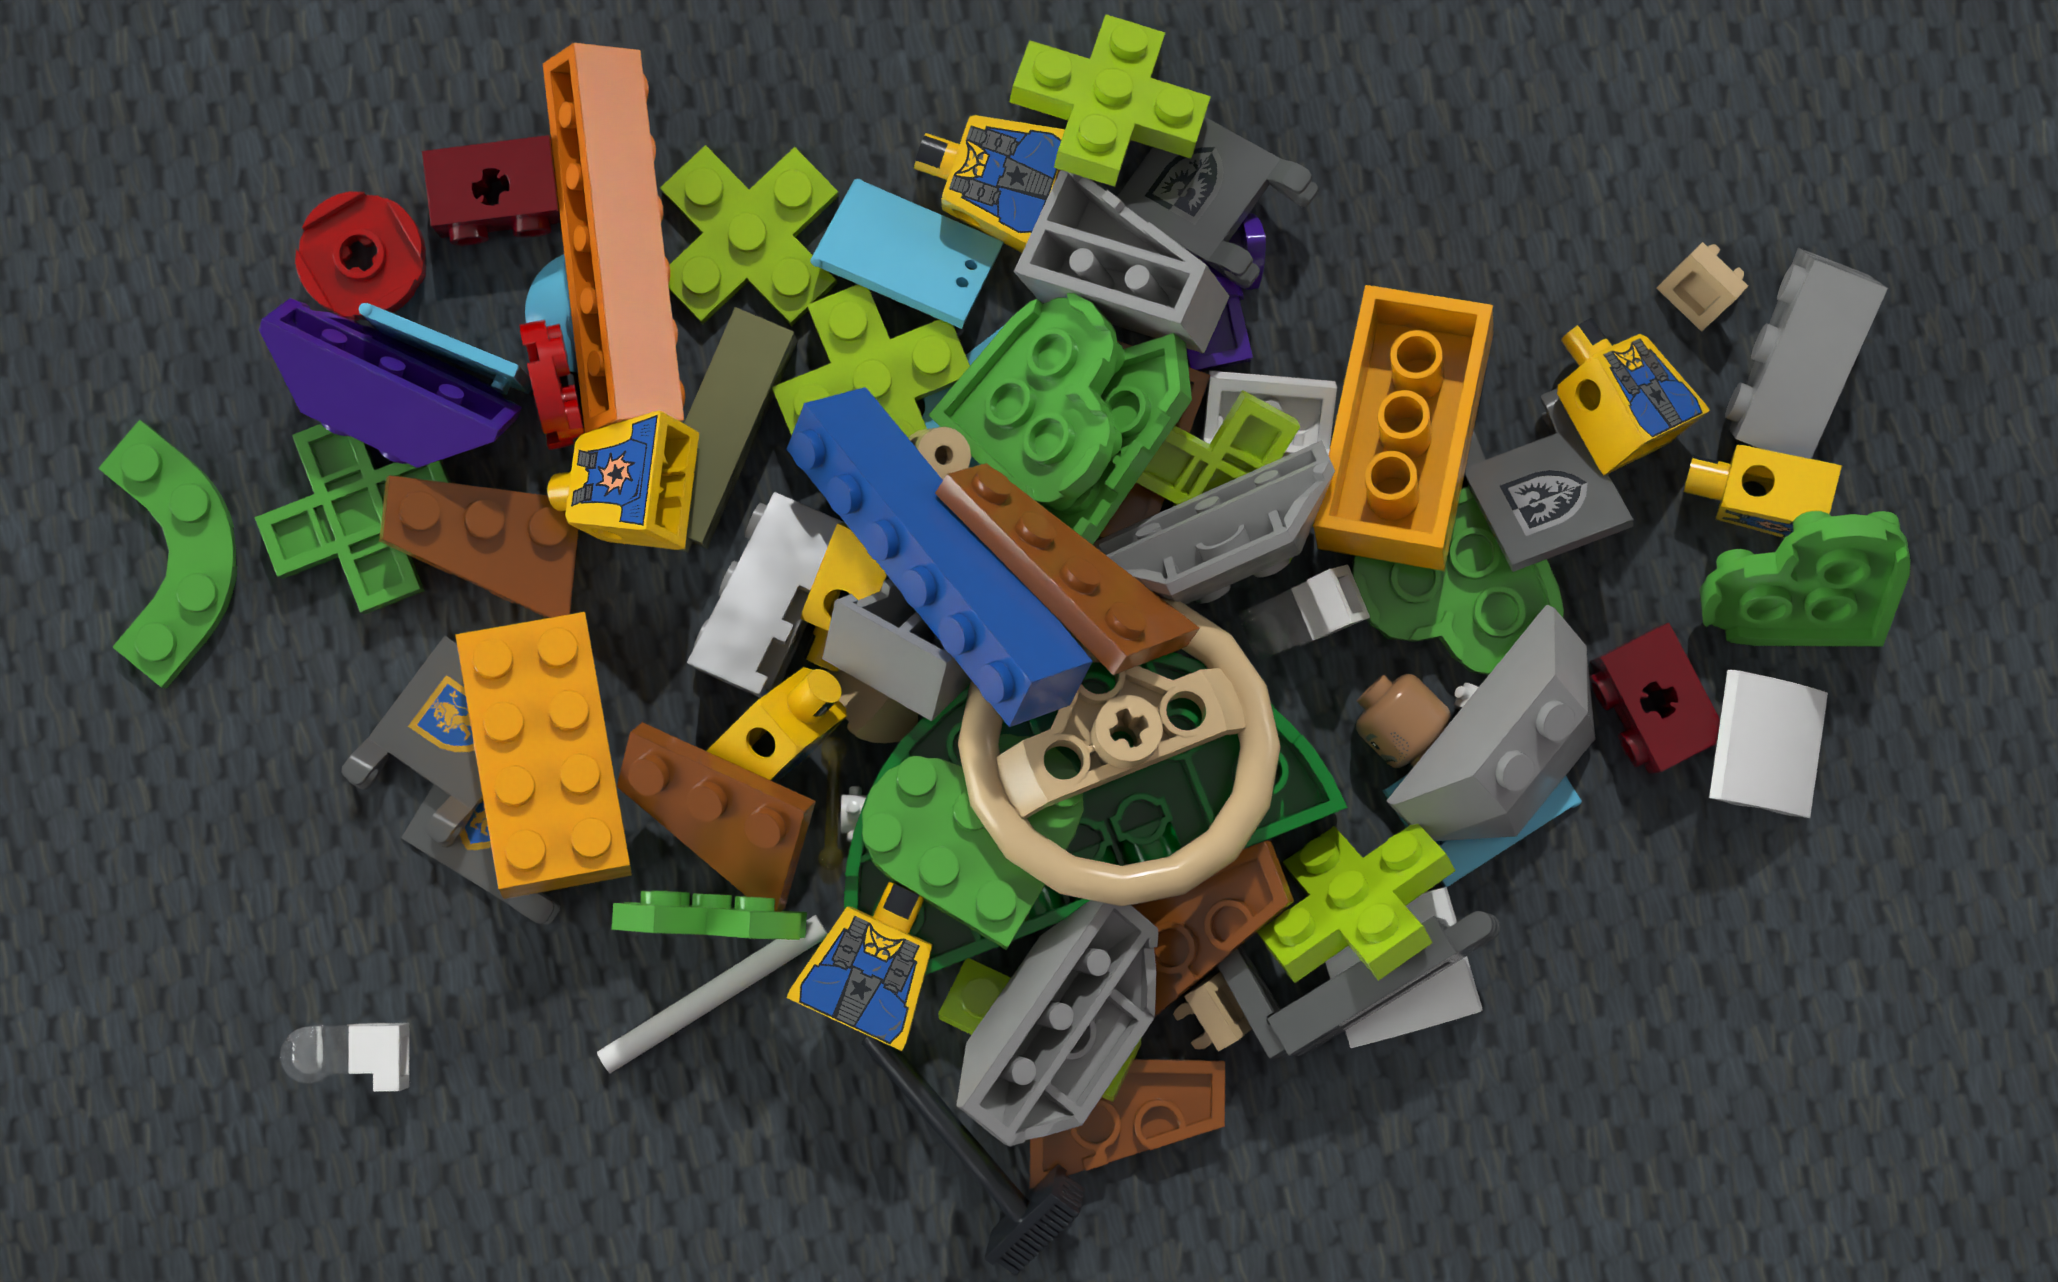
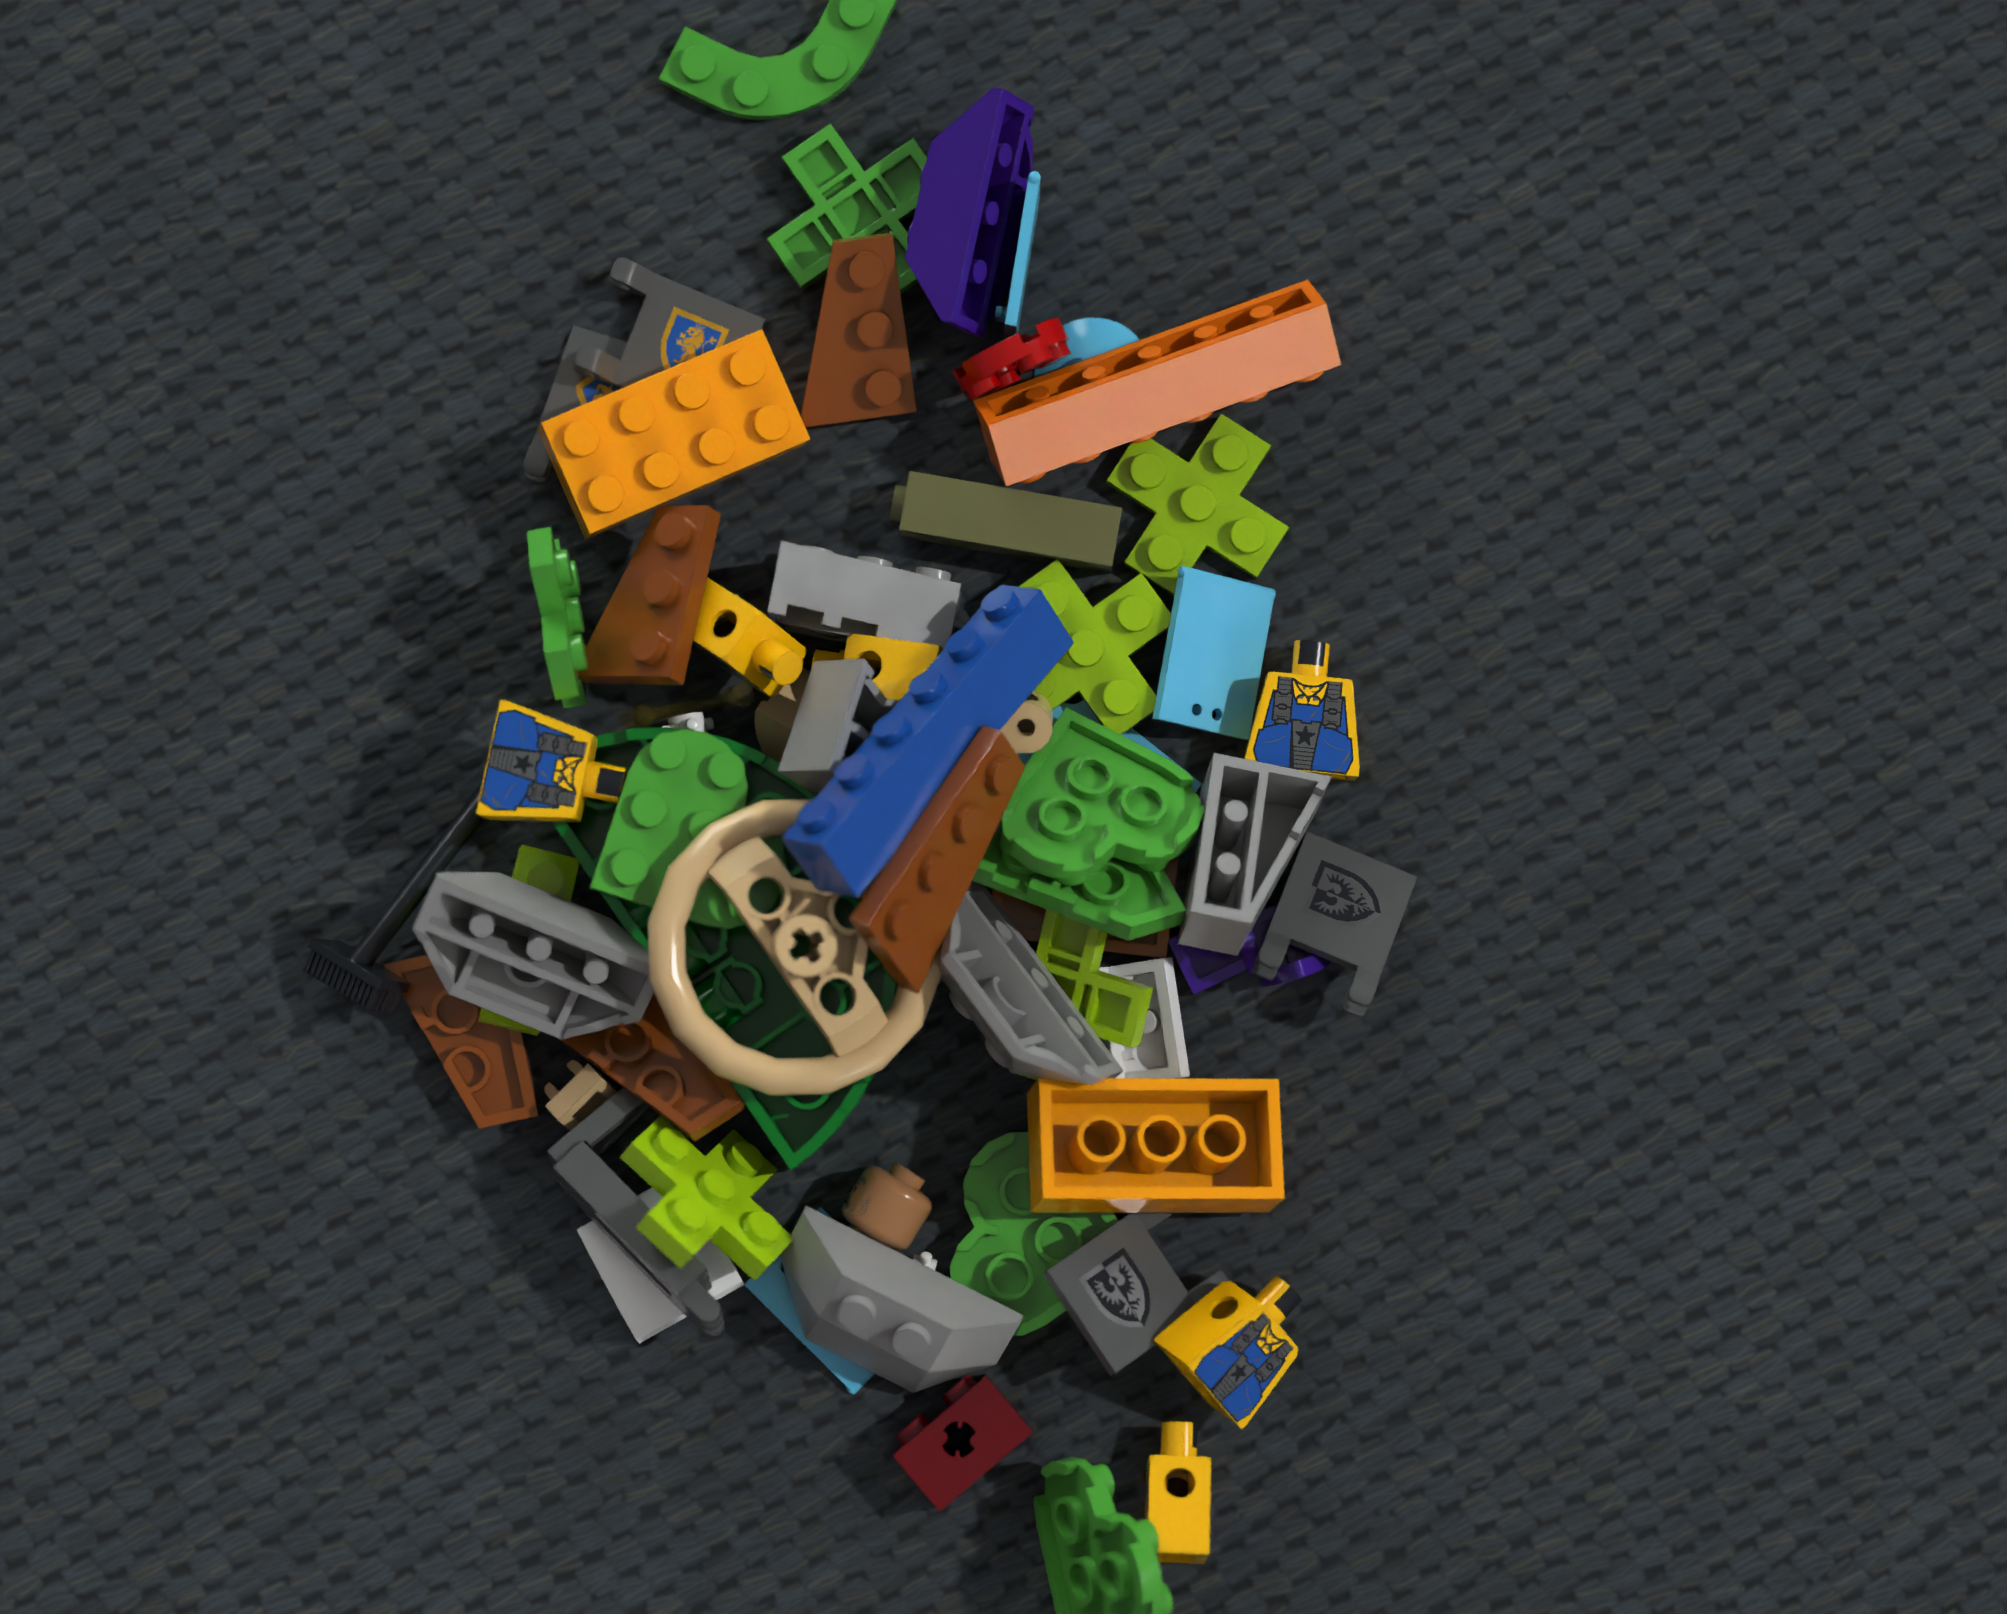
camera: 85 degrees right, 0 degrees up
leg [280,1023,409,1091] -> none
red plate [295,191,426,321] -> none
dark red brick [422,135,561,246] -> none
yellow torso [547,411,700,550] -> none
white bar [597,915,828,1074] -> none
lime plate [1009,14,1211,187] -> none
leg [1237,565,1370,662] -> none
tan tile [1657,242,1748,331] -> none
white slope [1709,670,1828,818] -> none
light grey wedge [1725,248,1888,459] -> none

